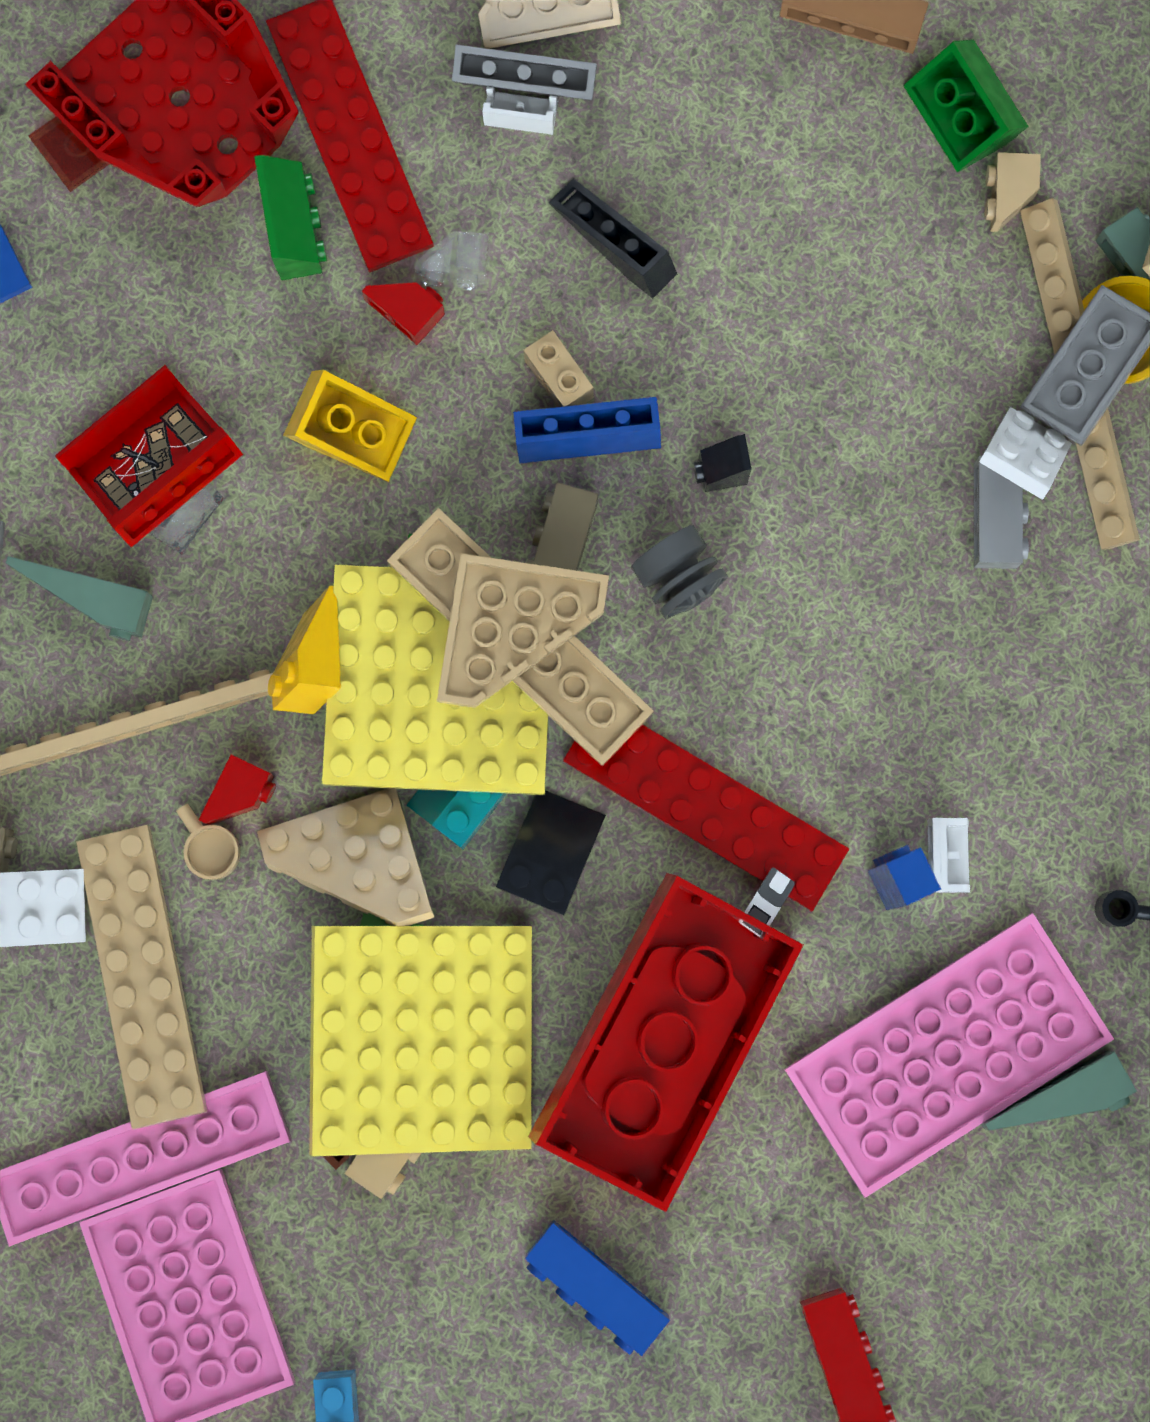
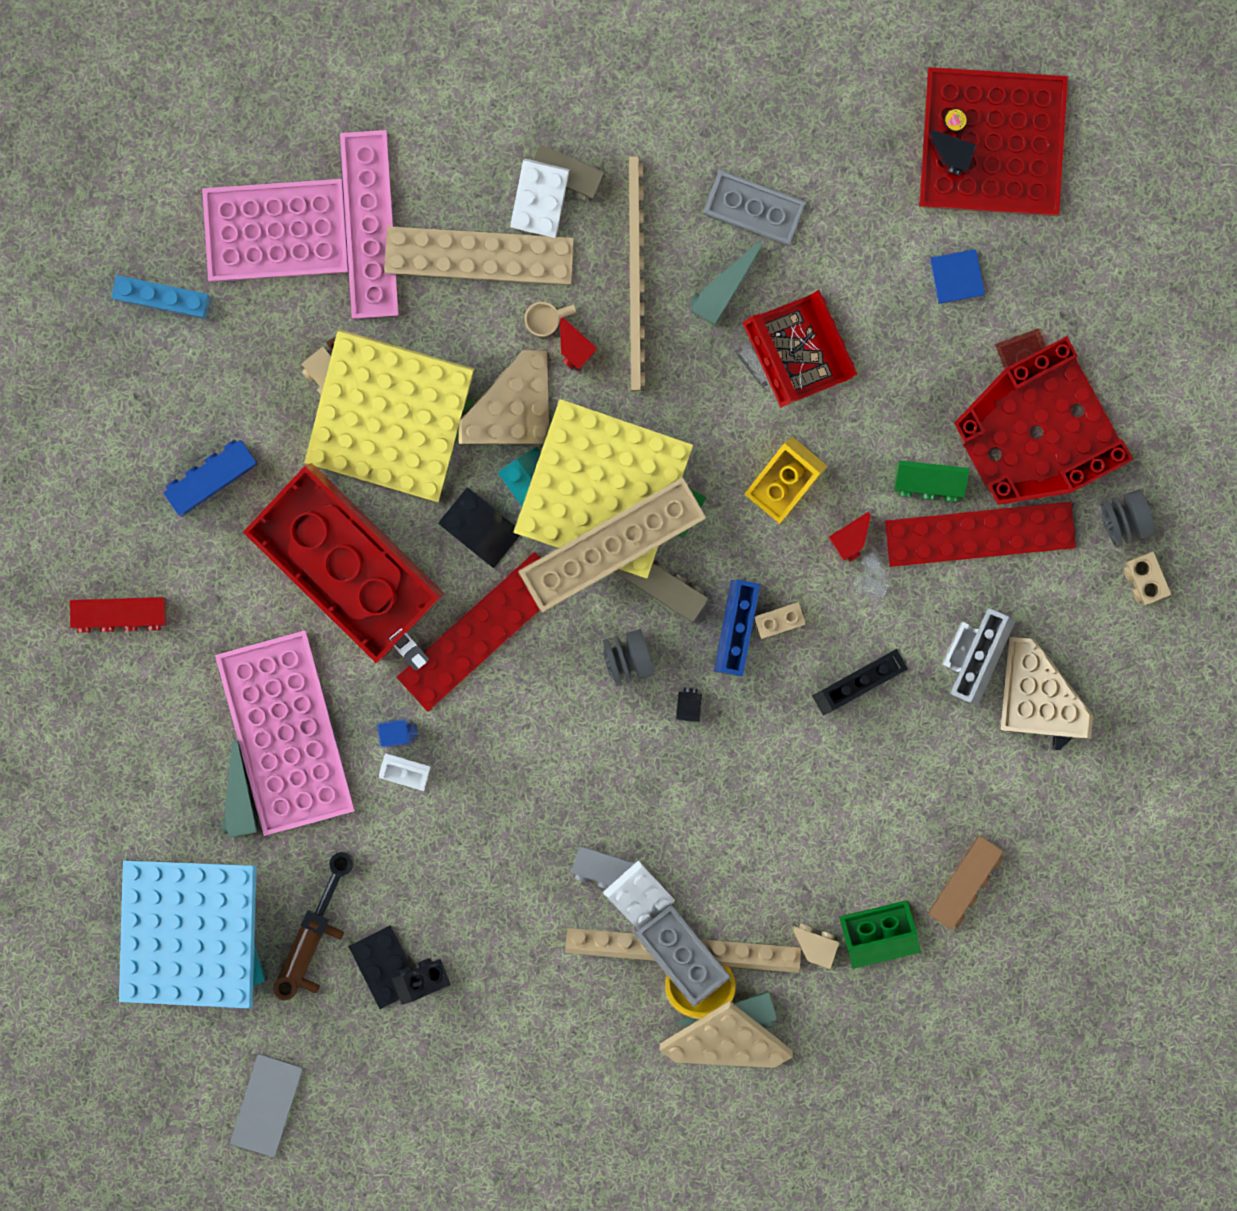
camera: 110 degrees right, 5 degrees up
yellow slope [268,585,341,714] -> none
tan plate [437,553,609,708] -> none

